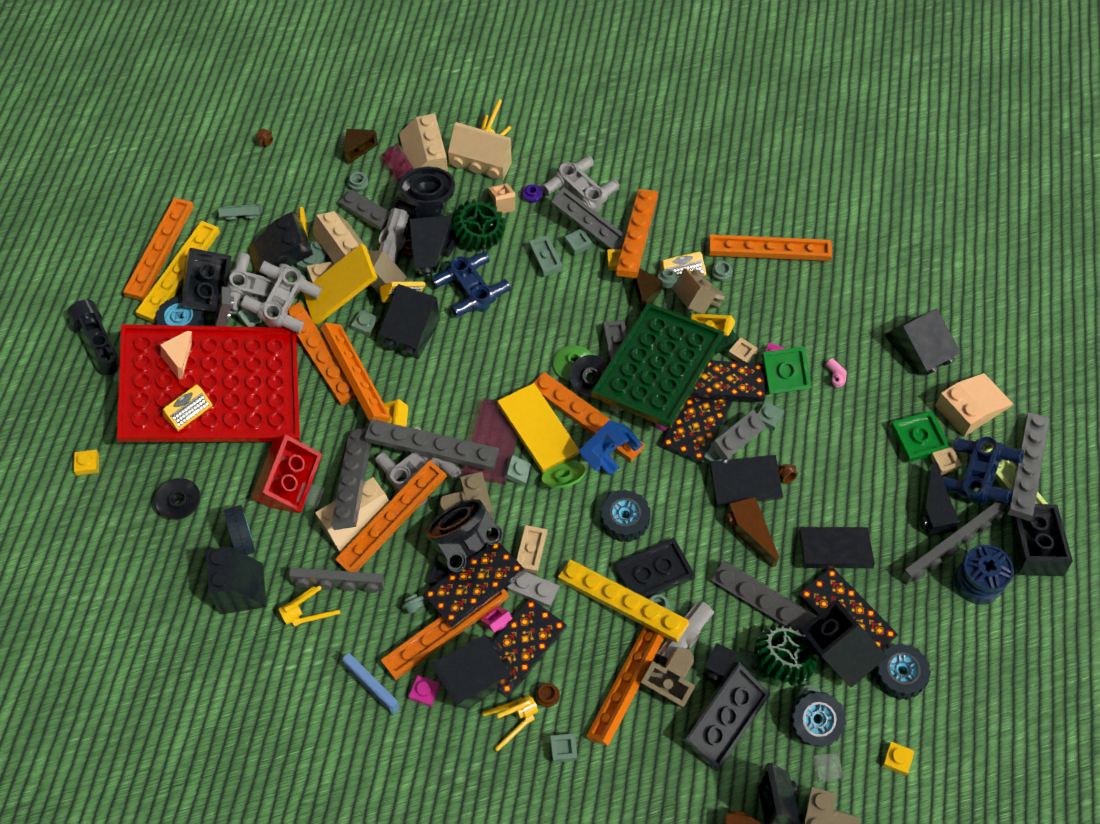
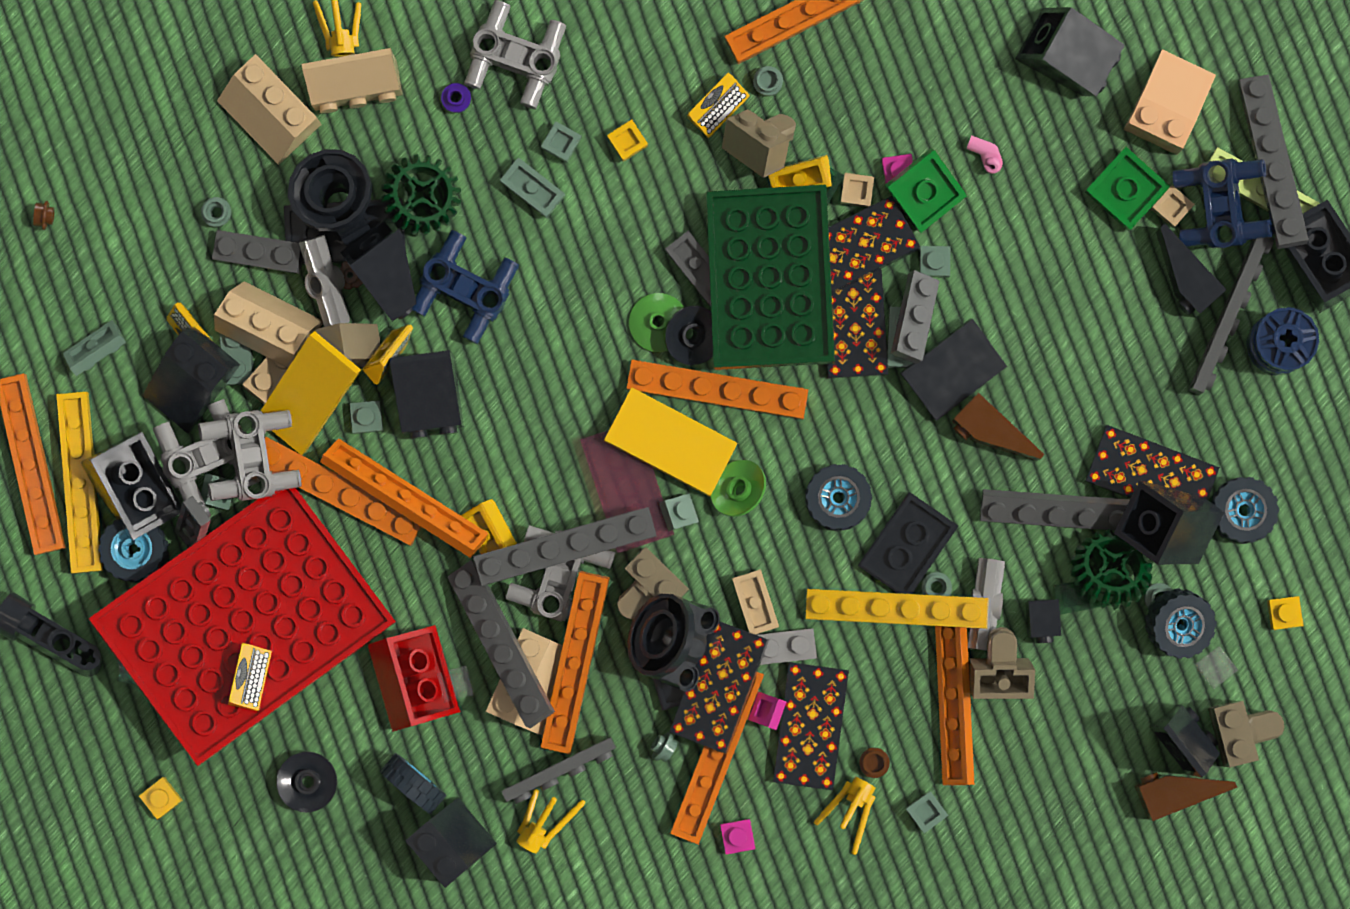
camera: 25 degrees left, 25 degrees up
light nougat slope [160,331,192,379] -> none
dark brown slope [343,129,378,165] -> none
medium blue tile [343,653,400,714] -> none
clear pink slope [382,143,414,182] -> none
black slope [431,634,515,710] -> none
light nougat slope [488,183,515,213] -> none
dark grey plate [551,187,626,249] -> none
blue panel [579,420,643,475] -> none
orange plate [616,189,658,278] -> none
dark brown slope [633,268,662,313] -> none
sand green plate [658,269,679,288] -> none
black tile [681,662,771,771] -> none
reddish brown plate [779,464,798,484] -> none
black tile [799,527,875,569] -> none

